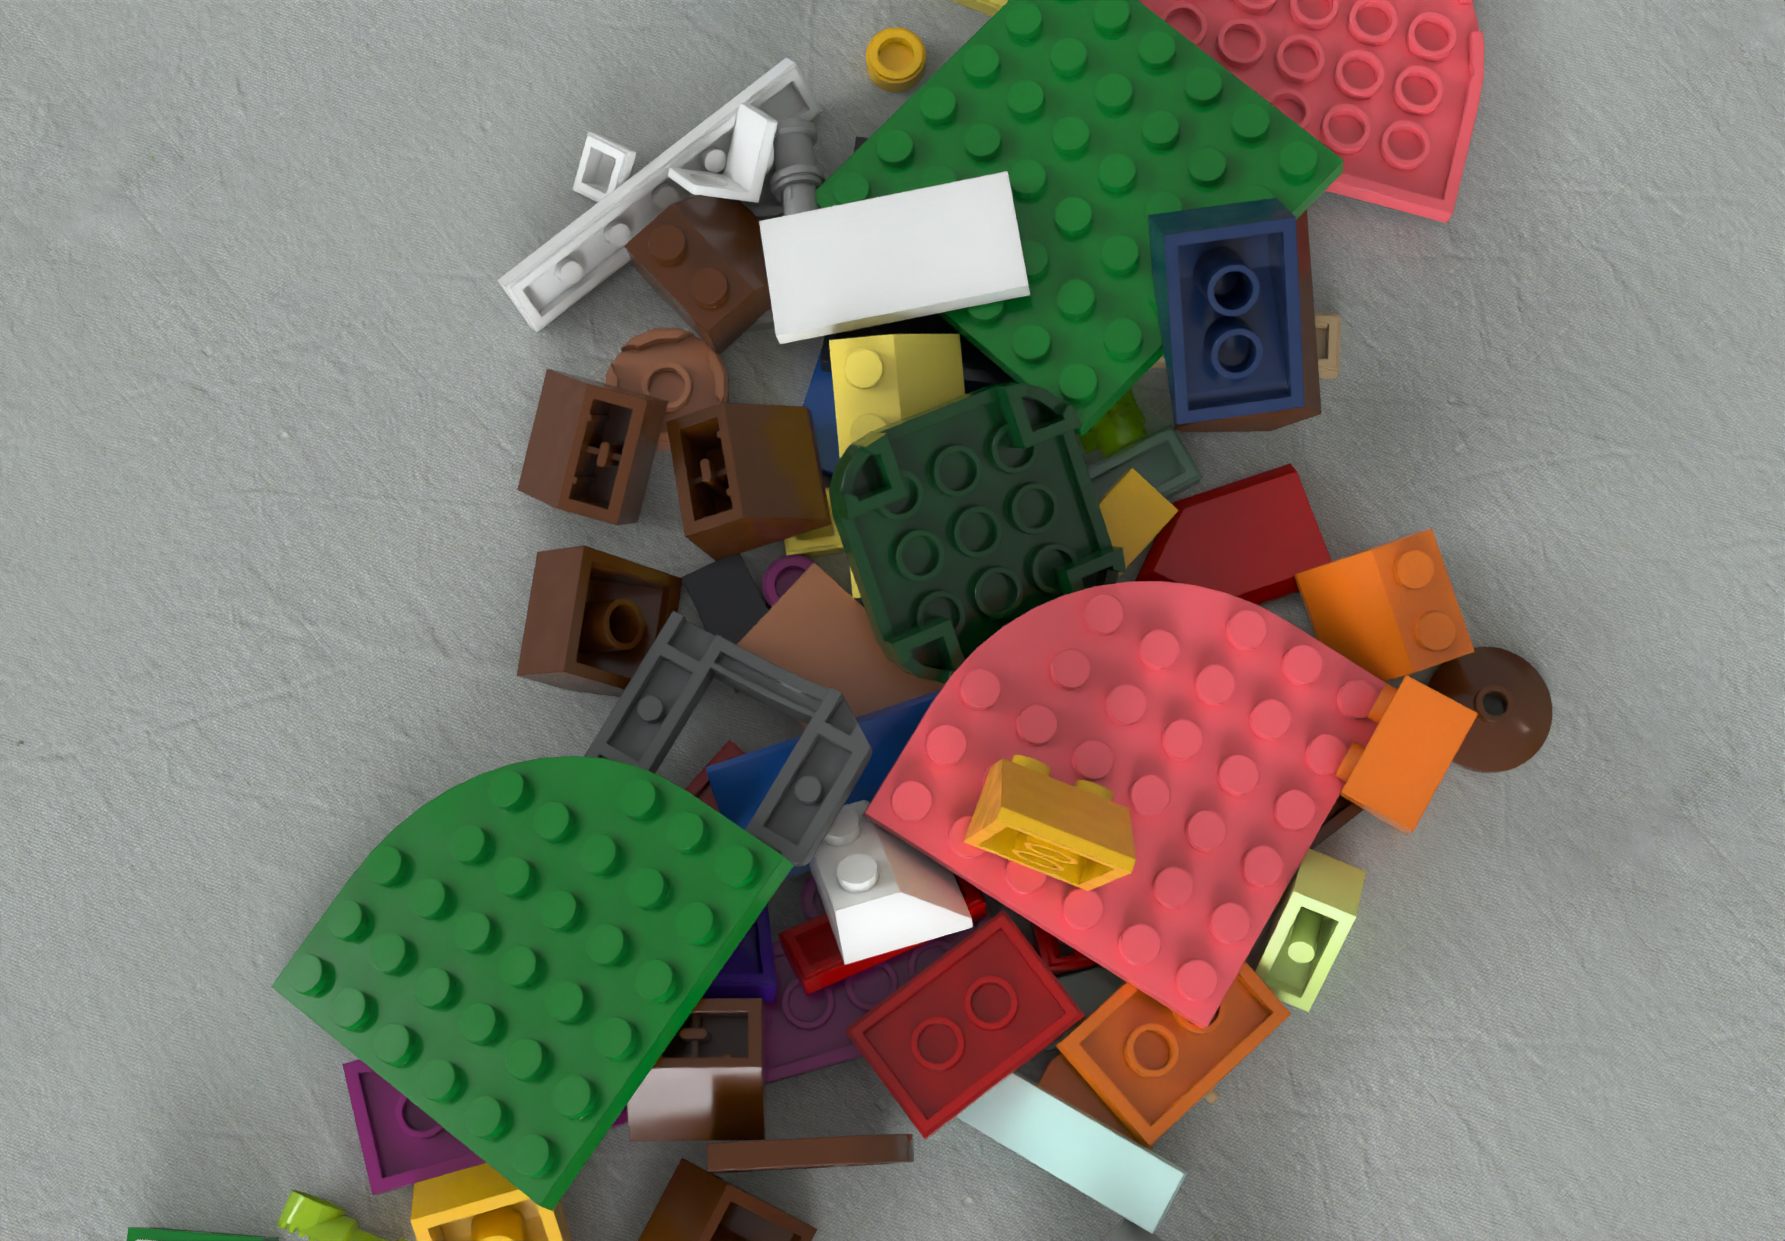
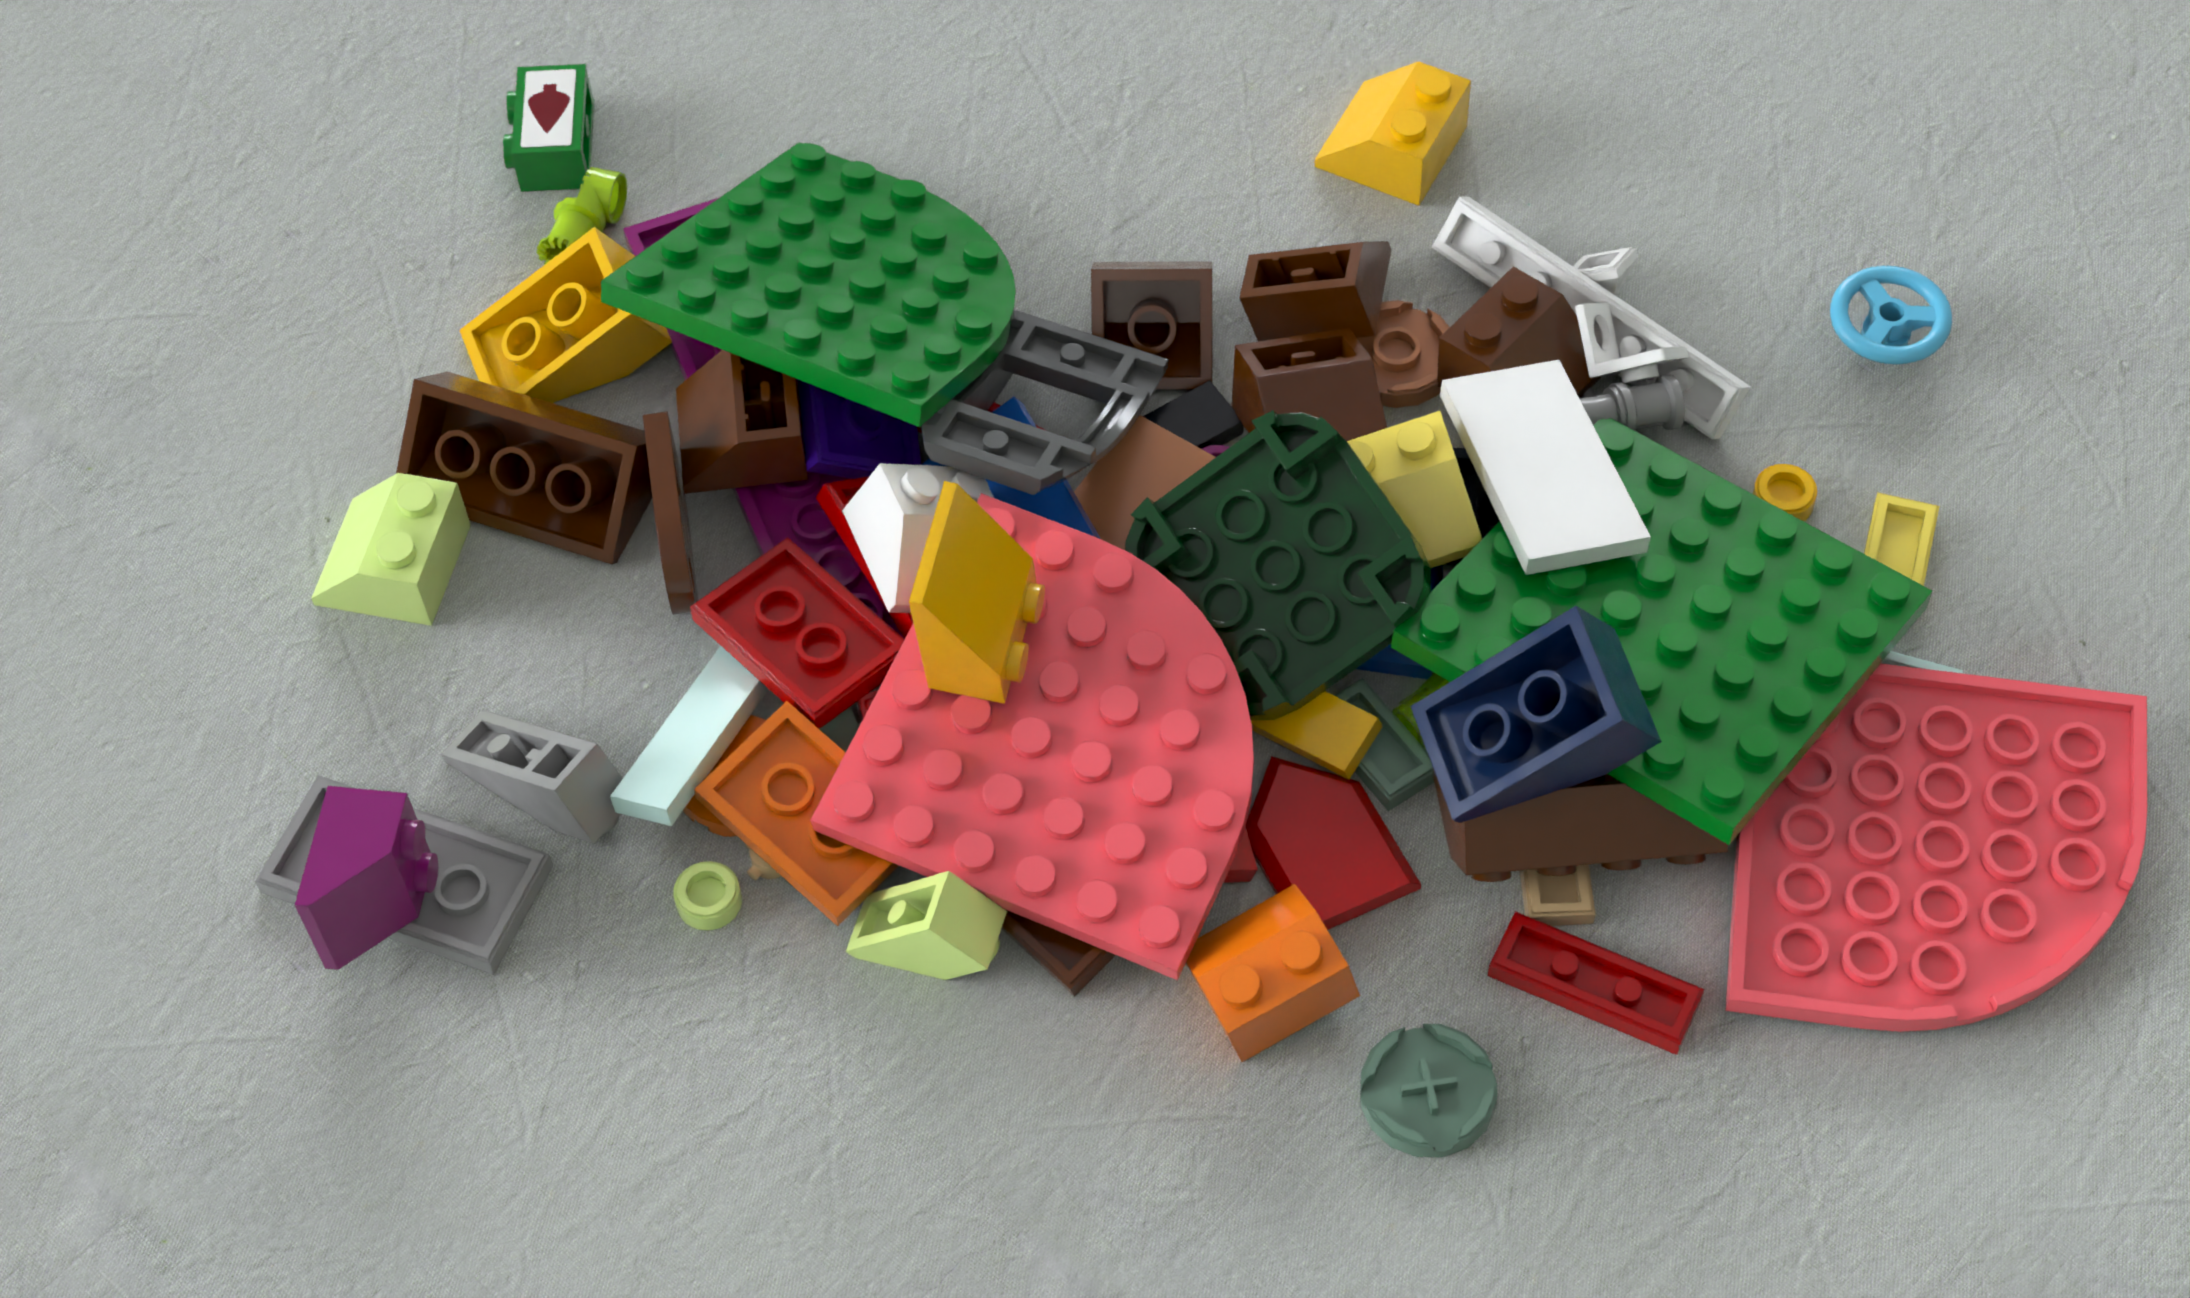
camera: 85 degrees right, 20 degrees down
orange slope [1335,675,1478,835] -> none
reddish brown dish [1428,647,1552,773] -> none
none -> yellowish green tile [673,861,742,930]
none -> yellow slope [1314,61,1471,206]
none -> sand green tile [1360,1024,1498,1157]
none -> red tile [1487,911,1705,1055]

